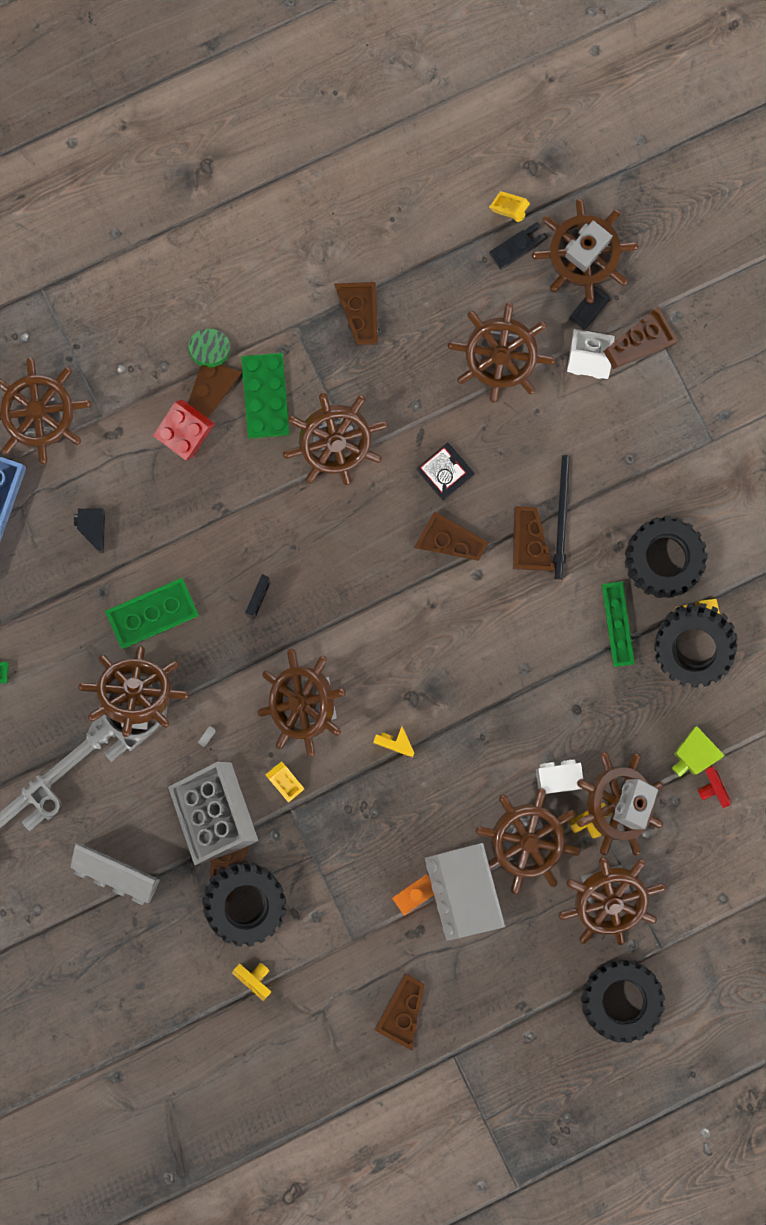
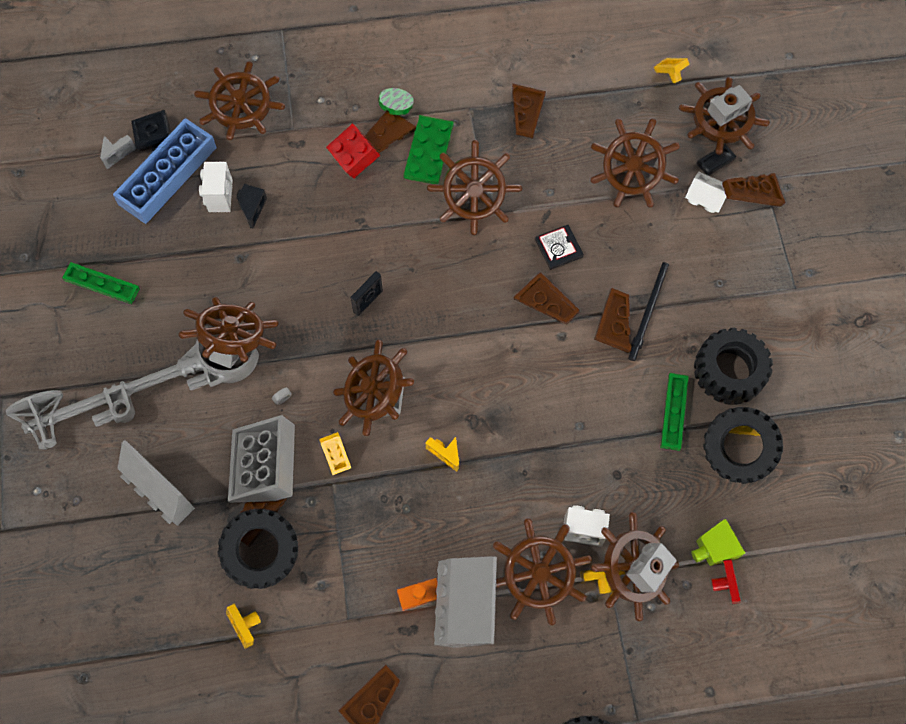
camera: 20 degrees right, 15 degrees down
green plate [105,578,199,650] -> none
black hinge [489,222,548,270] -> none
reddish brown brick [558,857,666,945] -> none
none -> white brick [199,162,233,212]

